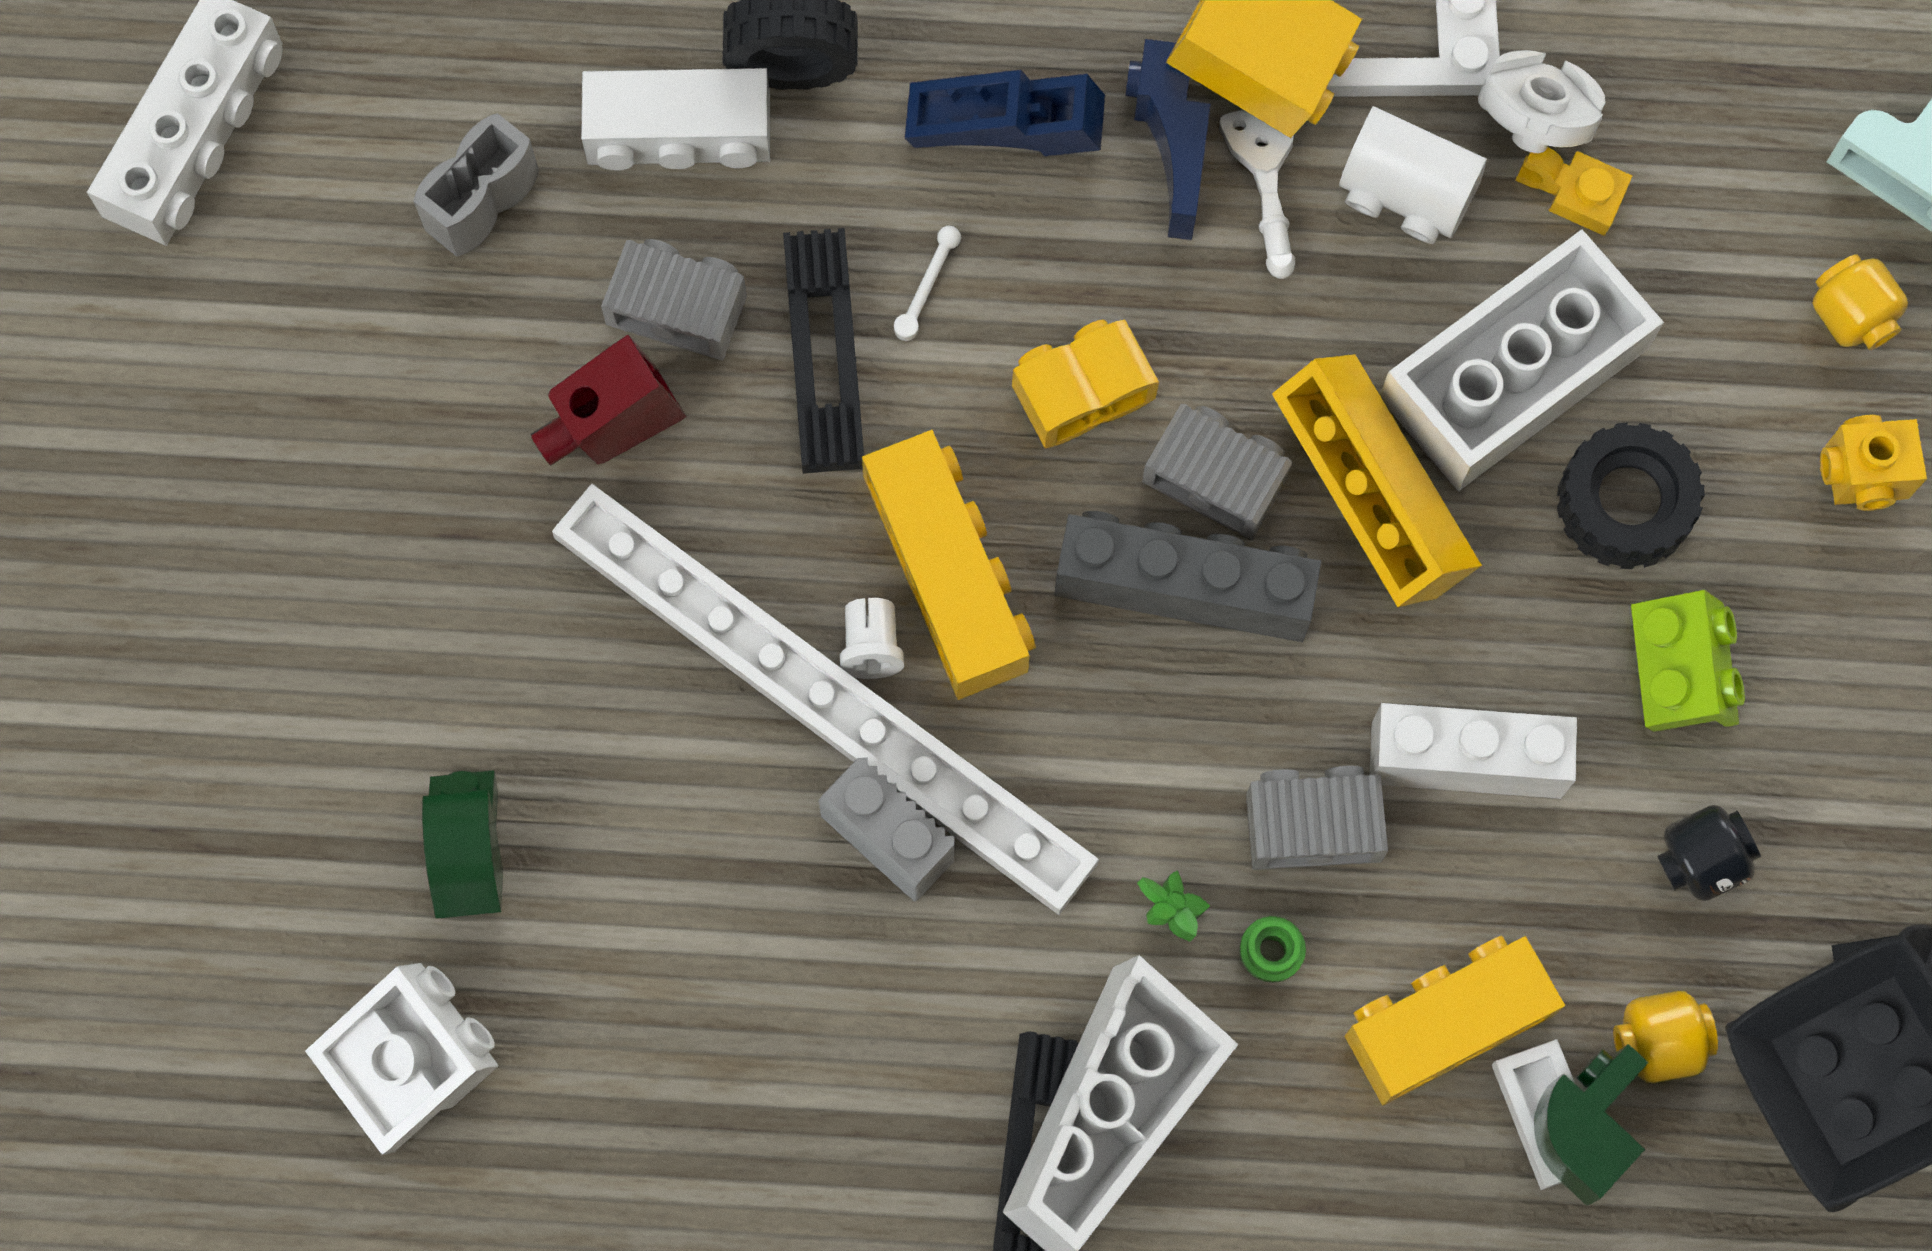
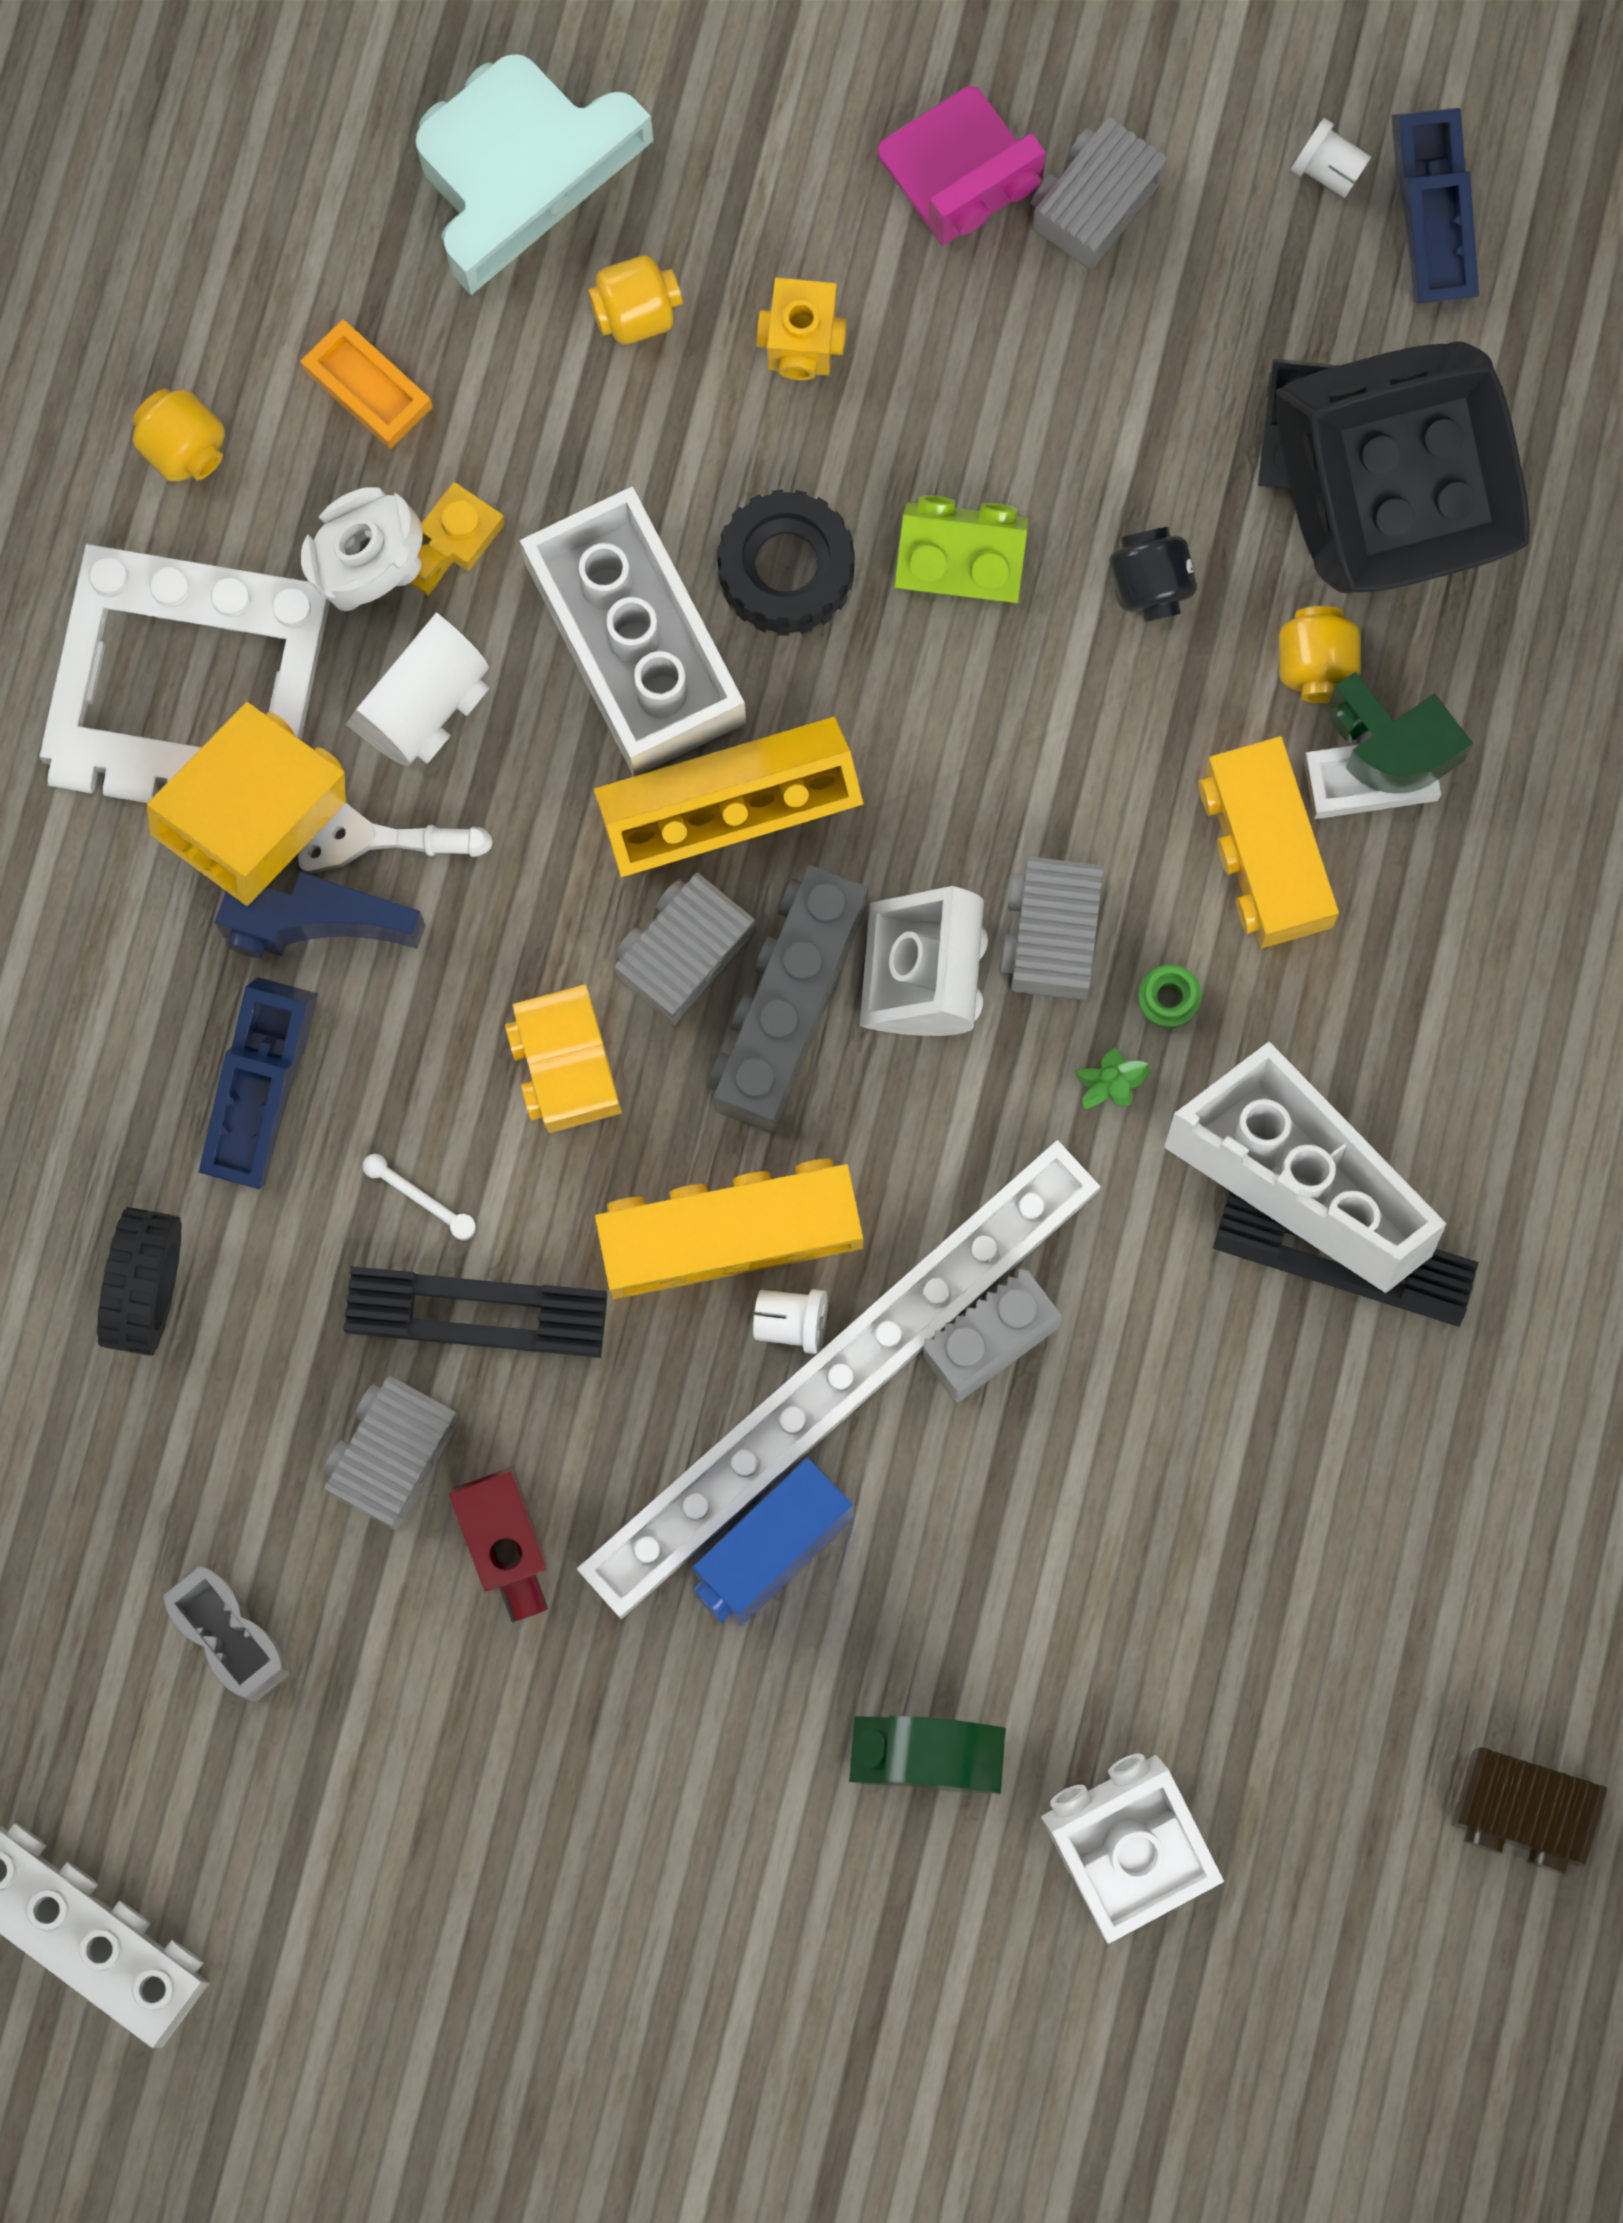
camera: 75 degrees left, 5 degrees up
white brick [582,68,770,170] -> none
white brick [1370,703,1577,799] -> none
none -> light orange tile [300,319,433,450]
none -> blue brick [692,1457,853,1627]
none -> white brick [859,886,988,1036]

